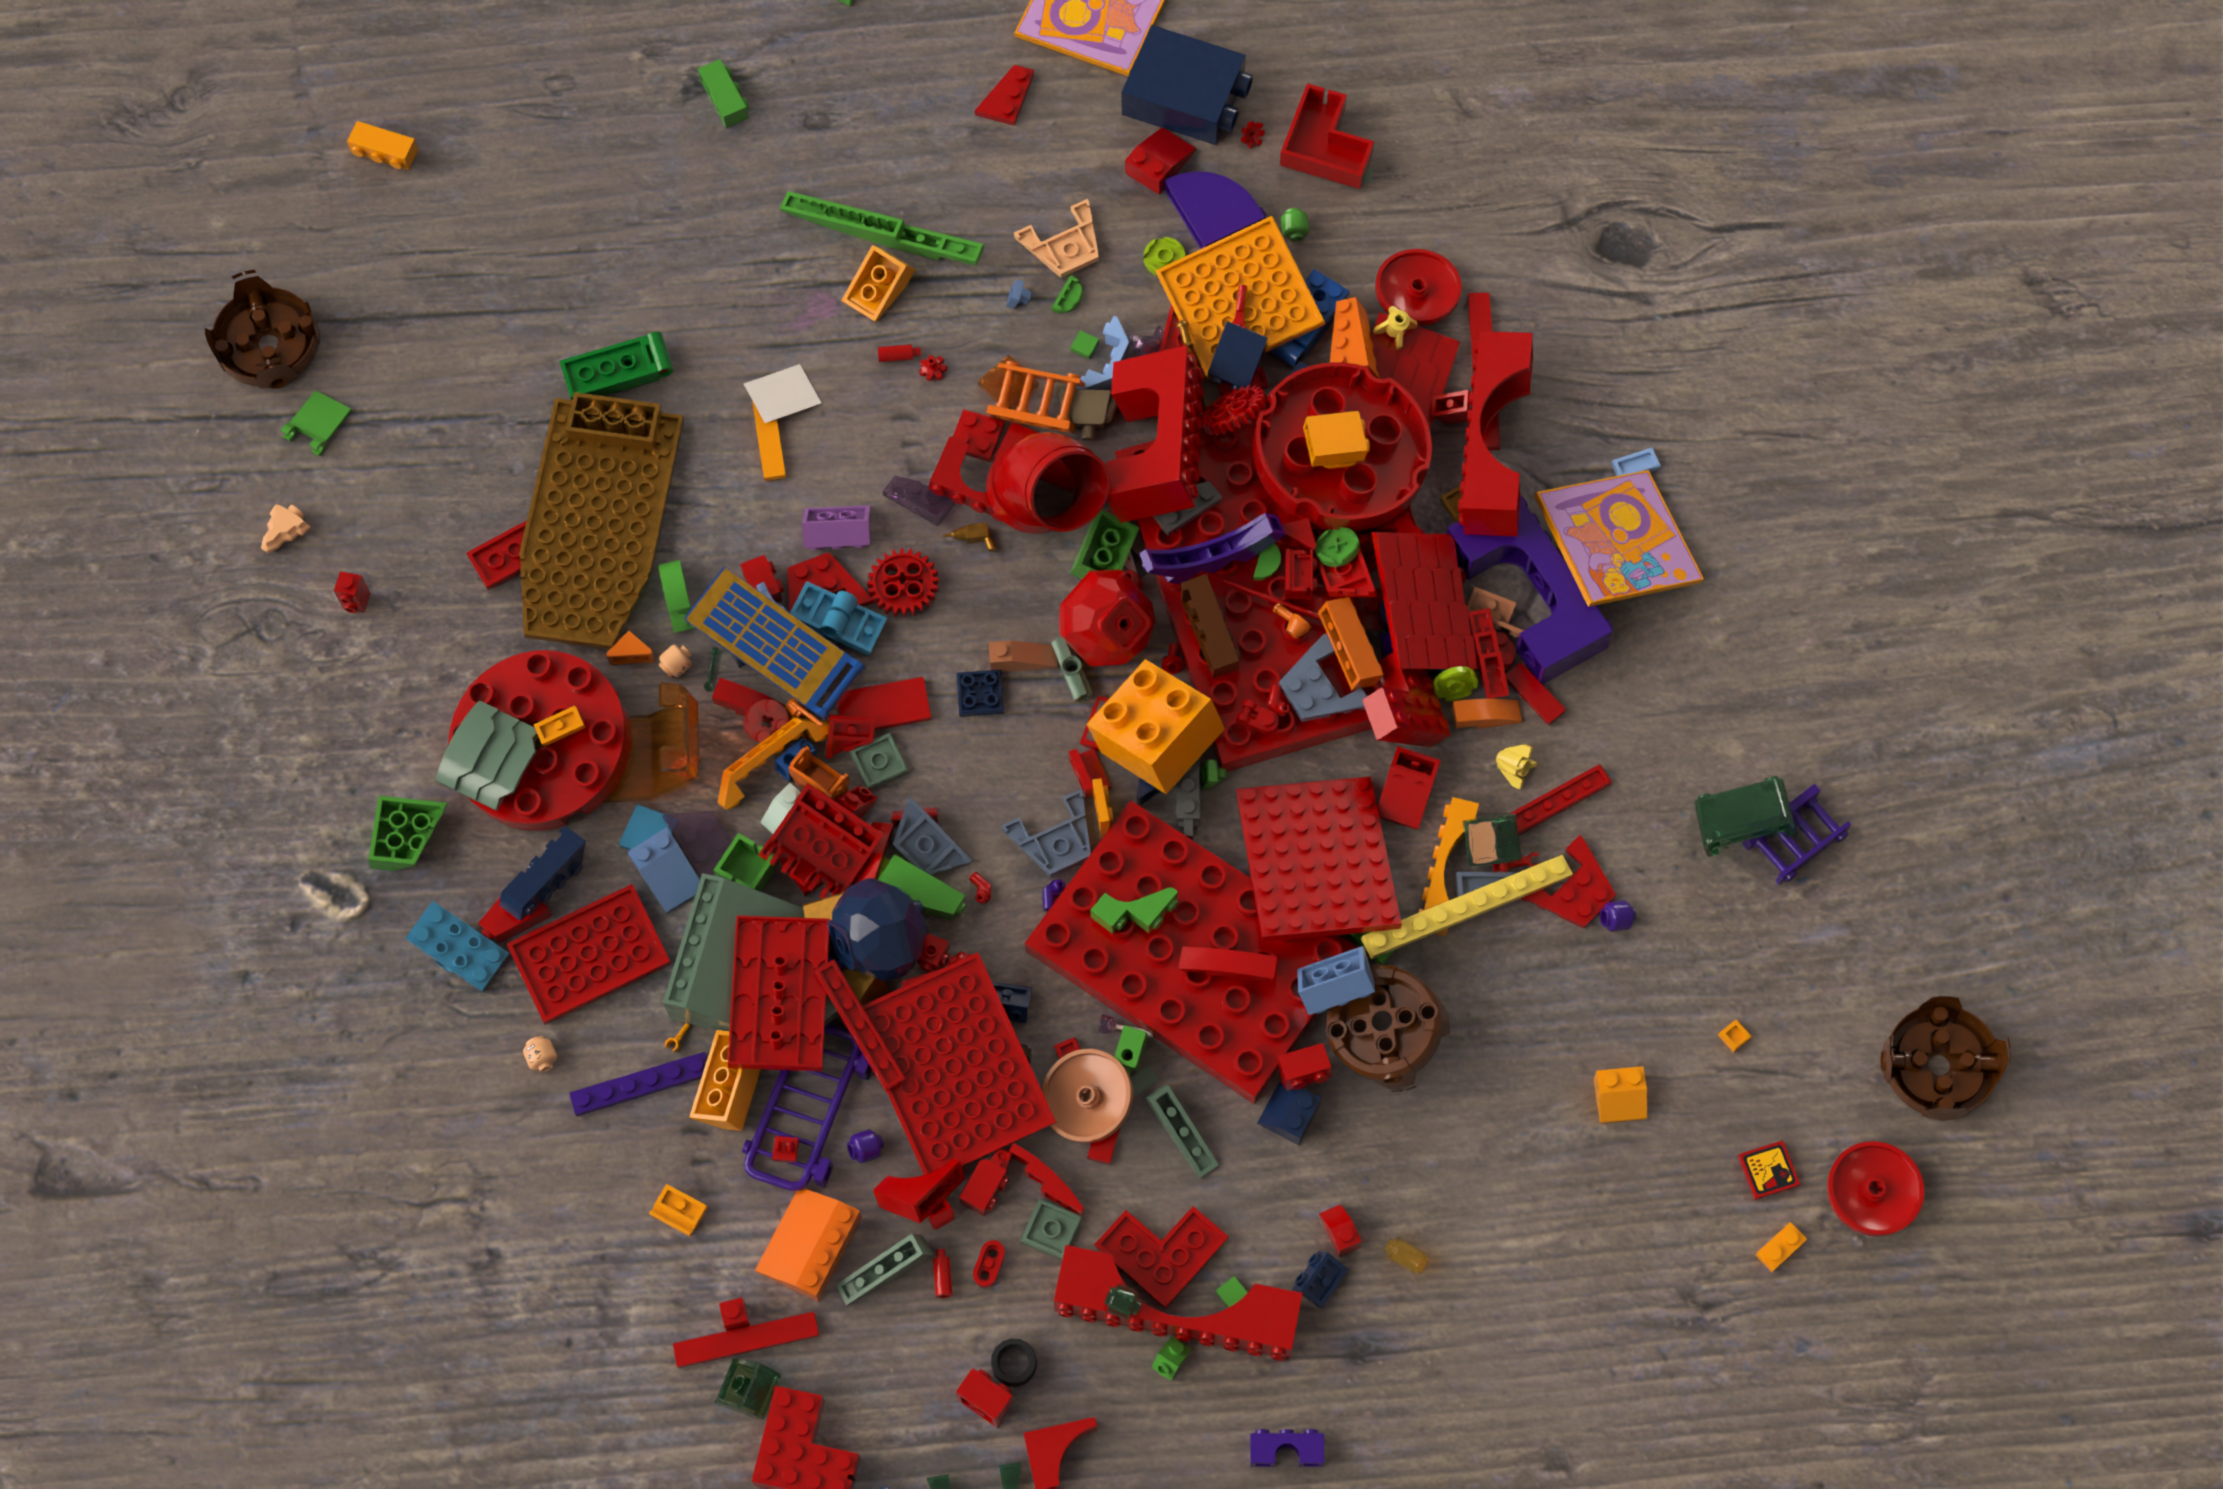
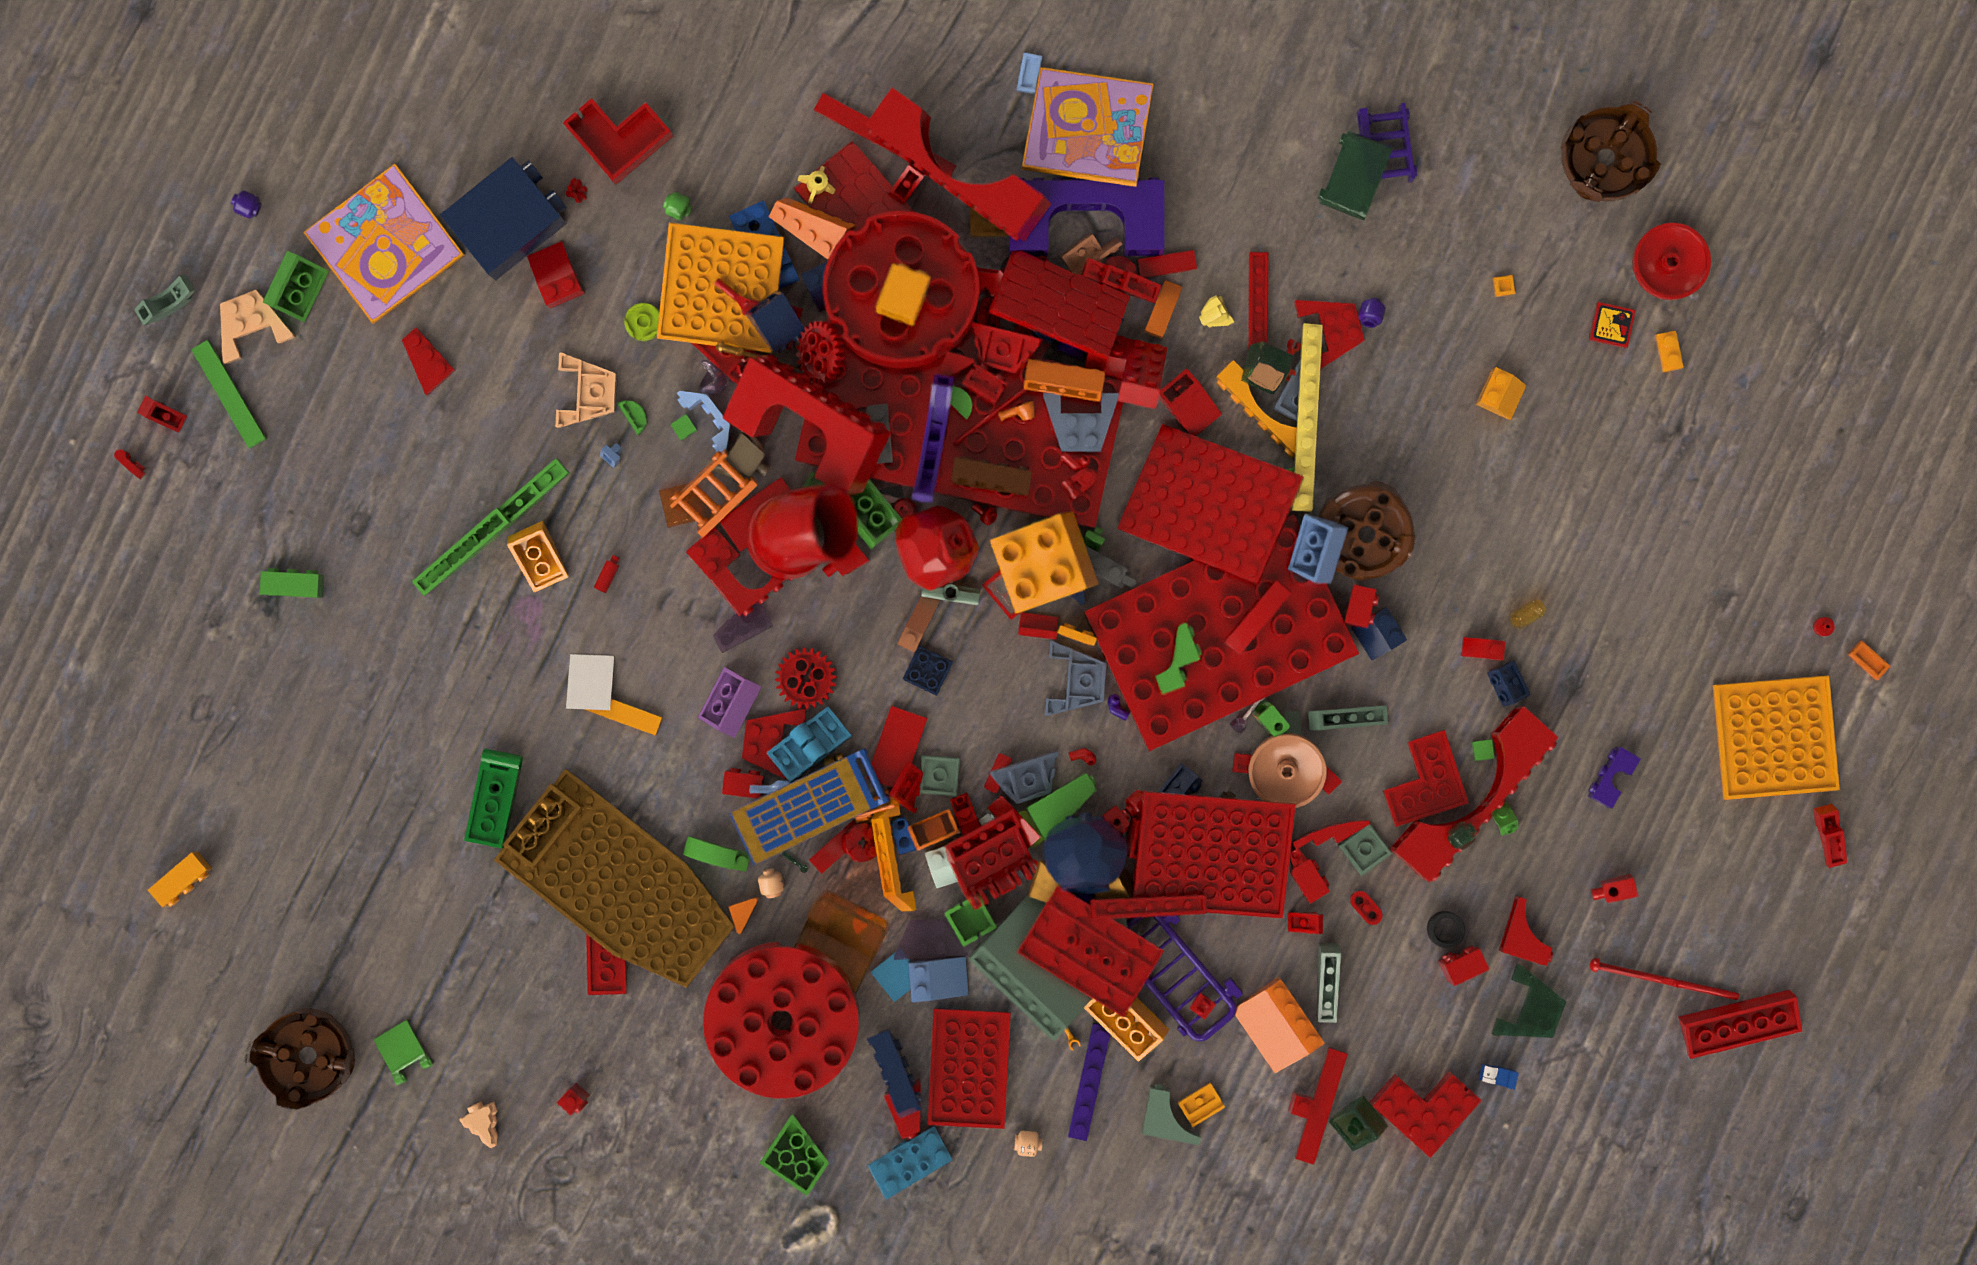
camera: 60 degrees left, 20 degrees up
sand green slope [436,701,538,811] -> none
light orange plate [534,706,586,747] -> none
dark purple head [847,1129,884,1164] -> none
red arch [873,1159,966,1223] -> none
red plant [919,355,948,381] -> none
red cylinder [933,1249,953,1298] -> none
pearl gold piece [943,522,997,552] -> none
dark purple brick [1165,172,1266,249] -> none
bright green tile [1316,527,1360,567] -> none
red dish [1375,249,1462,325] -> none
lime tile [1433,666,1478,701] -> none
none -> red torso [822,544,870,578]
none -> sand green arch [1141,1083,1201,1145]

